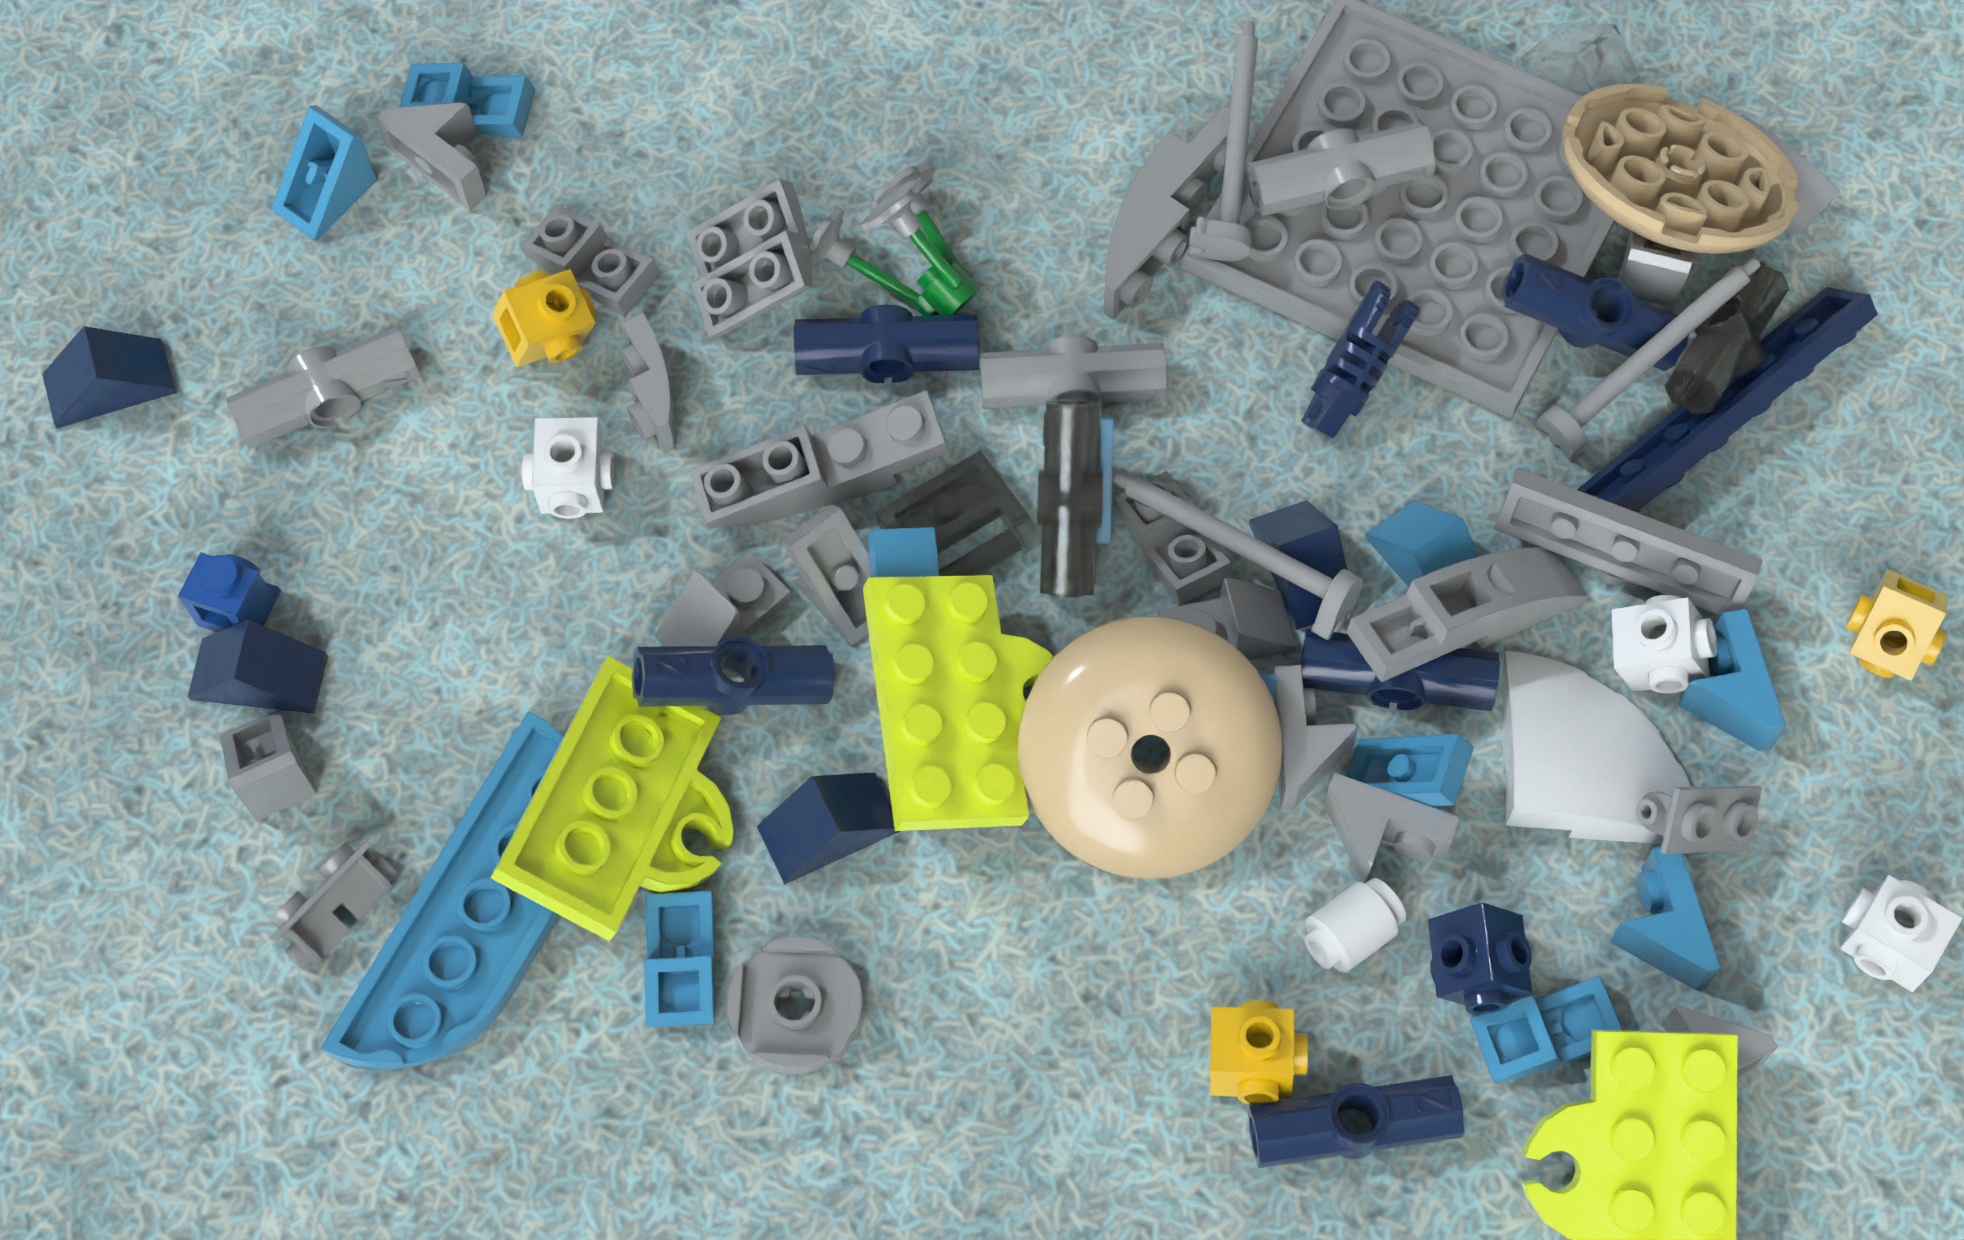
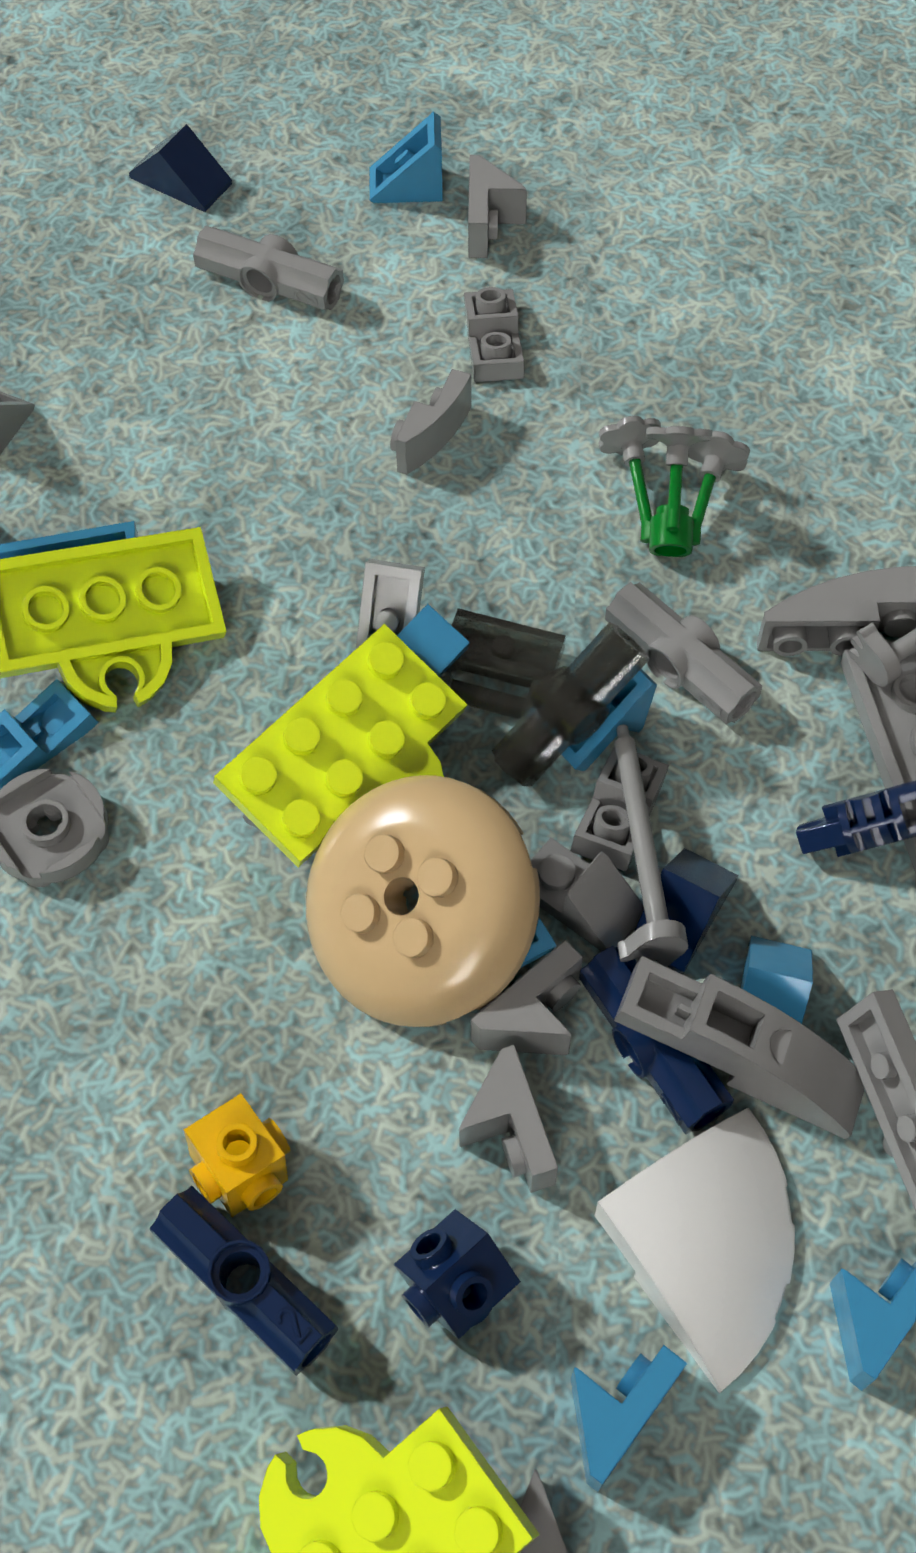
camera: 50 degrees right, 5 degrees down
blue brick [178,552,281,632] -> none
dark blue slope [187,619,328,714] -> none
dark azure slope [399,63,535,137] -> none
yellow brick [492,269,596,368] -> none
white brick [522,417,615,519] -> none
dark blue piece [631,636,835,715] -> none
light grey slope [655,550,792,646] -> none
light grey slope [686,179,812,339] -> none
light grey slope [689,390,951,528] -> none
dark blue slope [757,772,900,885] -> none
dark blue piece [794,304,979,383] -> none
white brick [1304,878,1406,973] -> none
dark azure slope [1346,734,1474,810] -> none
dark azure slope [1469,976,1623,1084] -> none
white brick [1612,595,1717,693] -> none
light grey hinge [1635,786,1762,854] -> none

